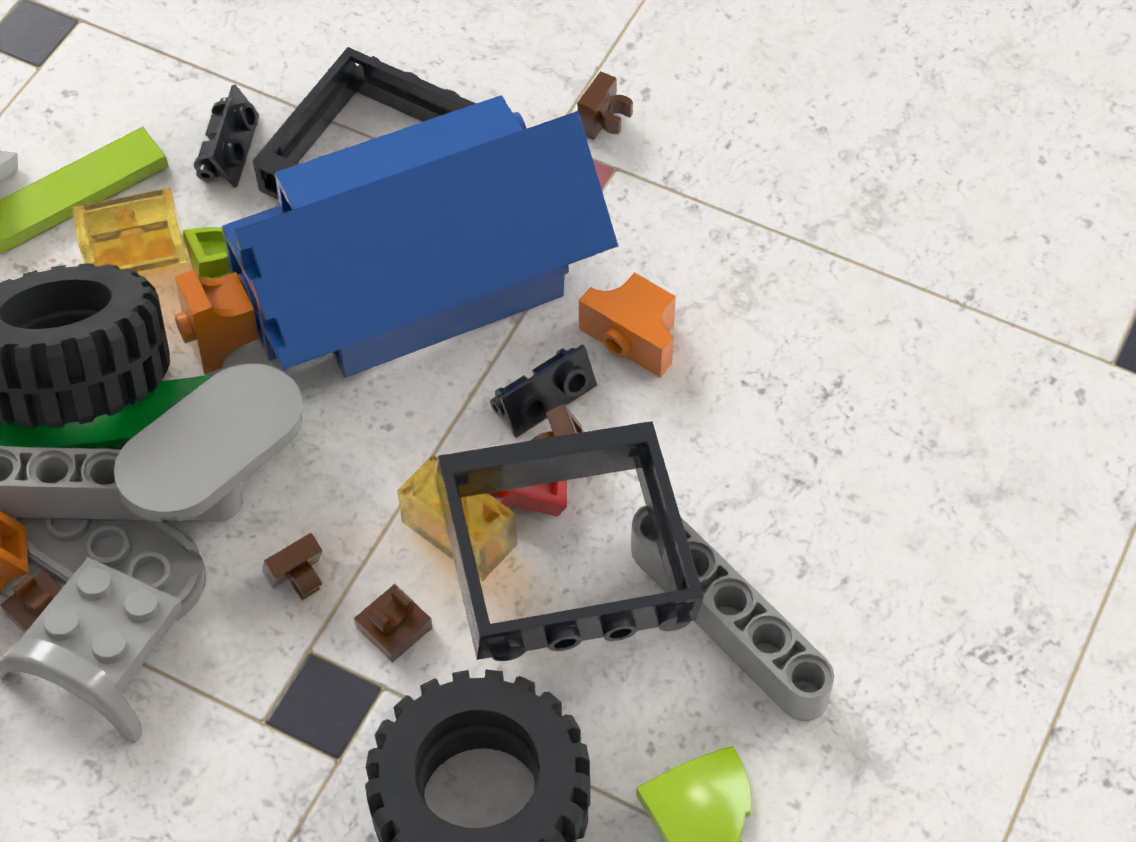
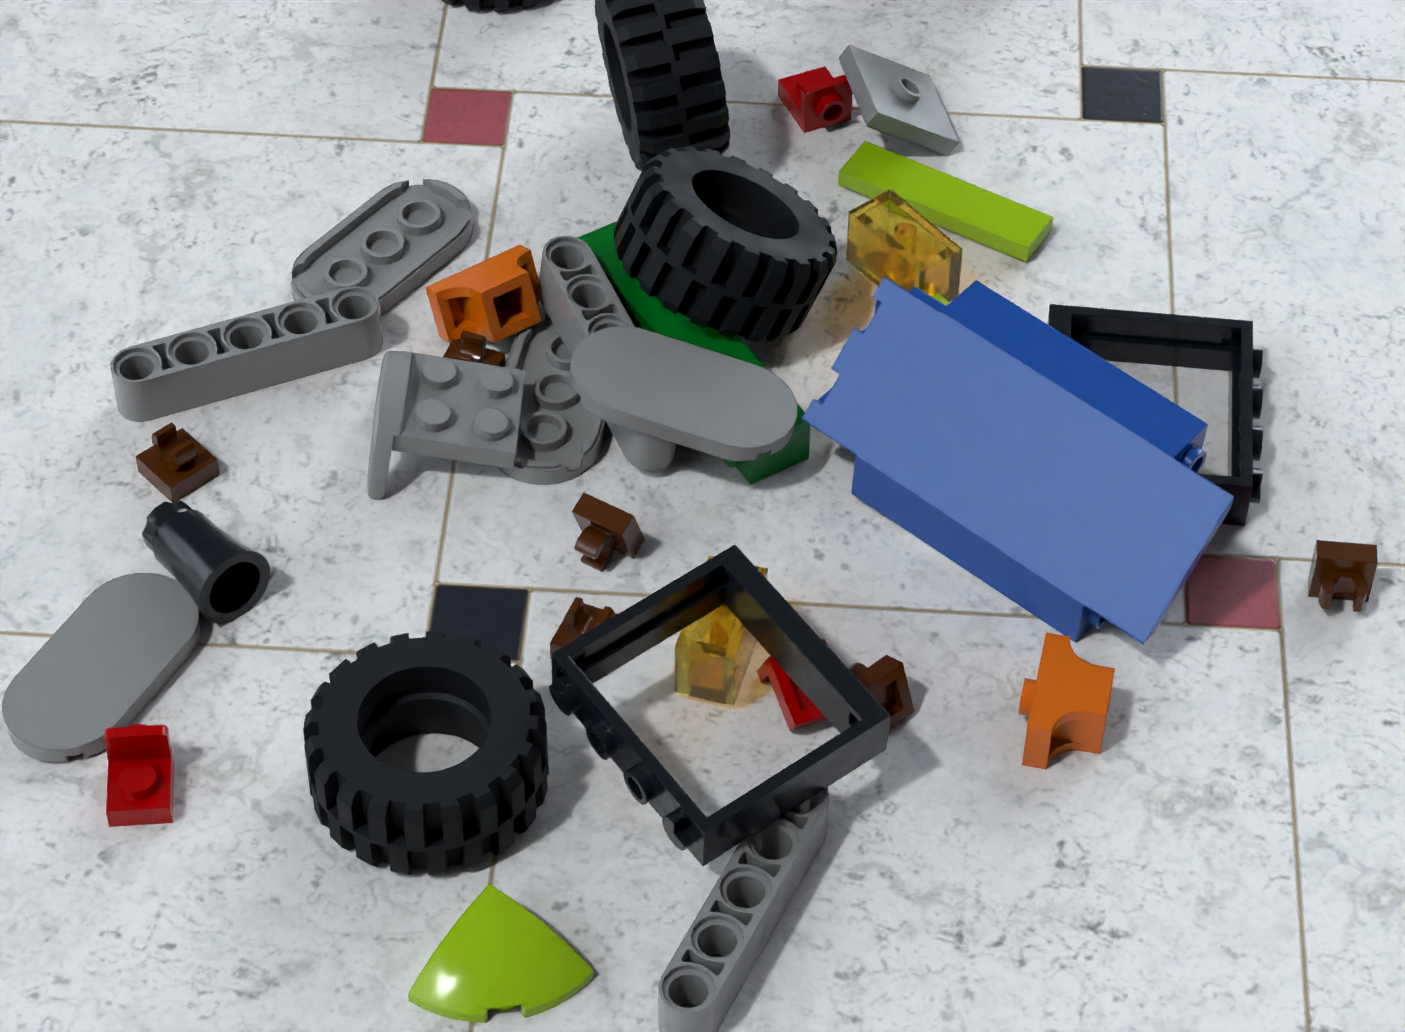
camera: 65 degrees right, 10 degrees down
orange brick [174,270,259,374] -> none
black hinge [194,84,260,188] -> none
black hinge [490,344,597,438] -> none

